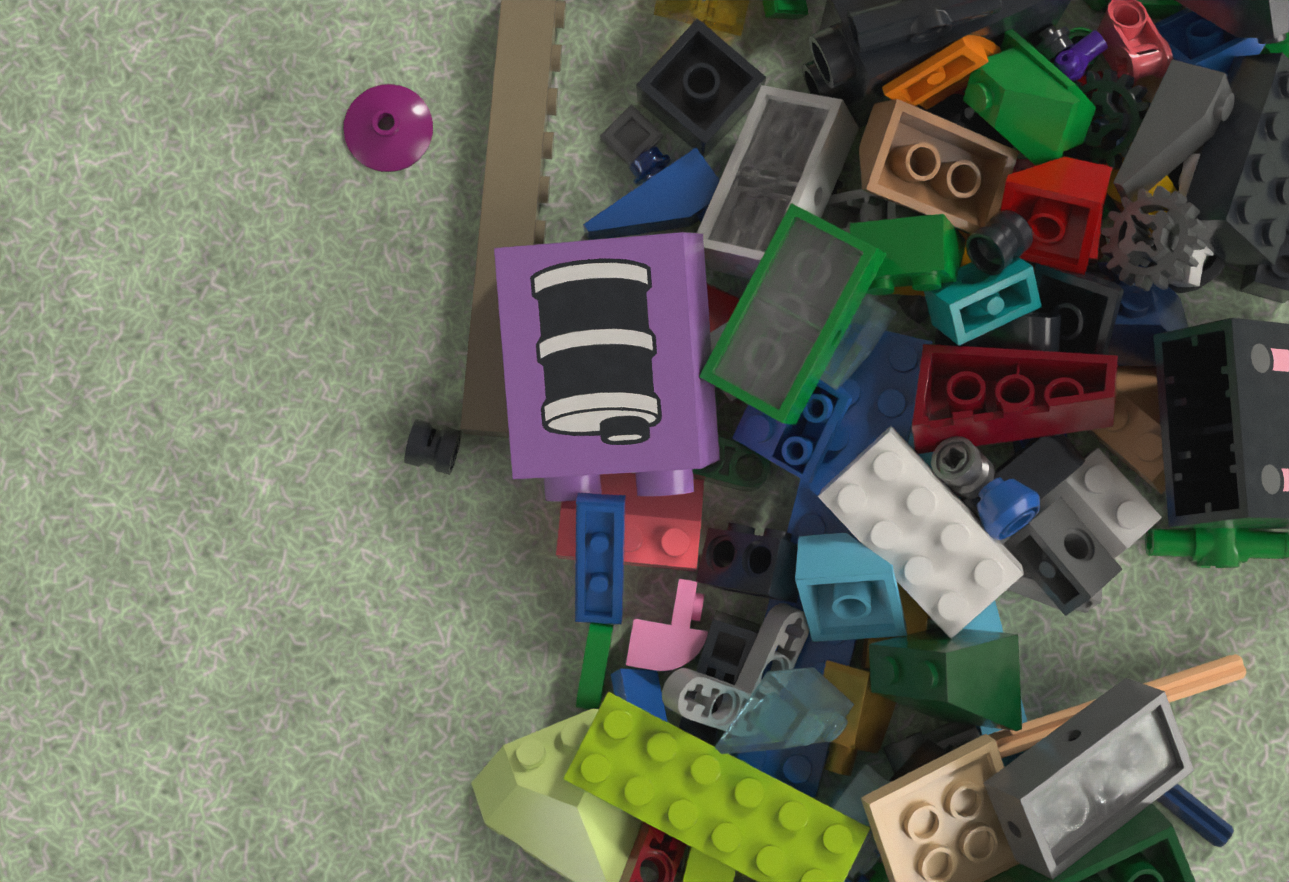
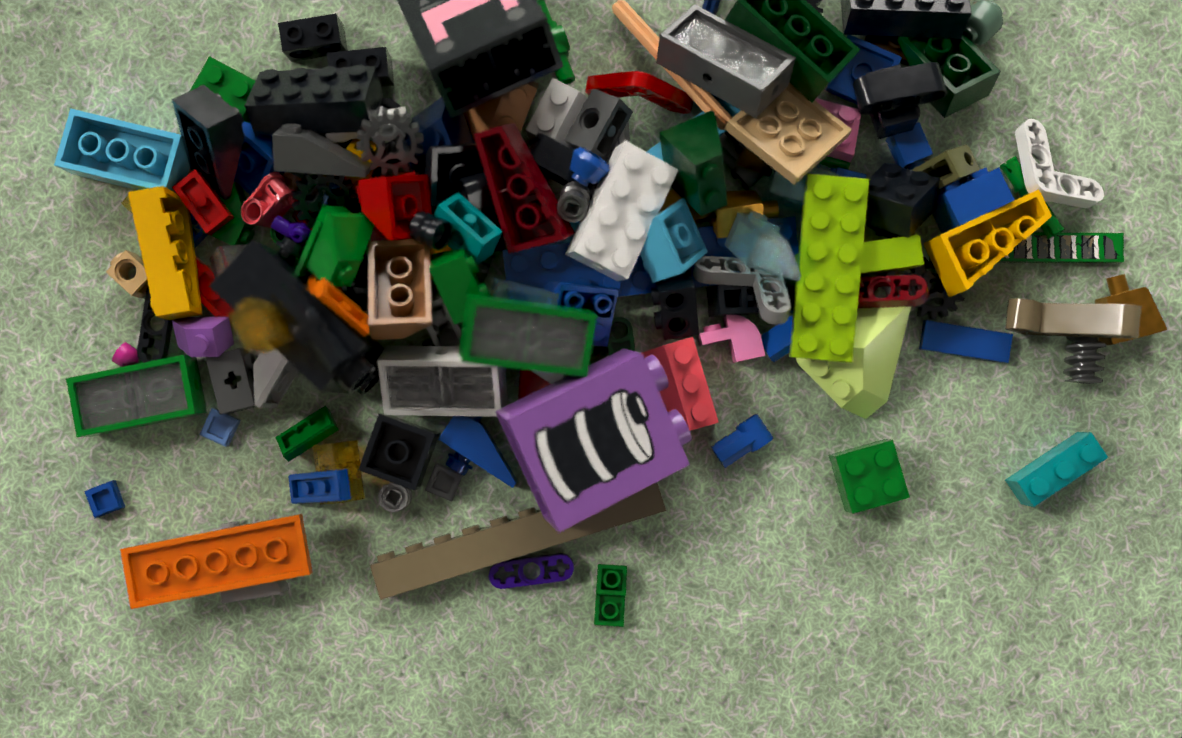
camera: 110 degrees left, 5 degrees up
magenta dish [343,84,433,172] -> none
black wheel [404,419,462,475] -> none
blue tile [575,493,626,625] -> none
green beam [576,623,614,710] -> none
none -> light grey wheel [378,482,412,512]
none -> dark purple beam [489,553,574,589]
none -> red beam [585,71,693,114]
none -> green slope [594,564,627,627]
none -> blue piece [711,414,774,468]
none -> green brick [829,439,910,514]

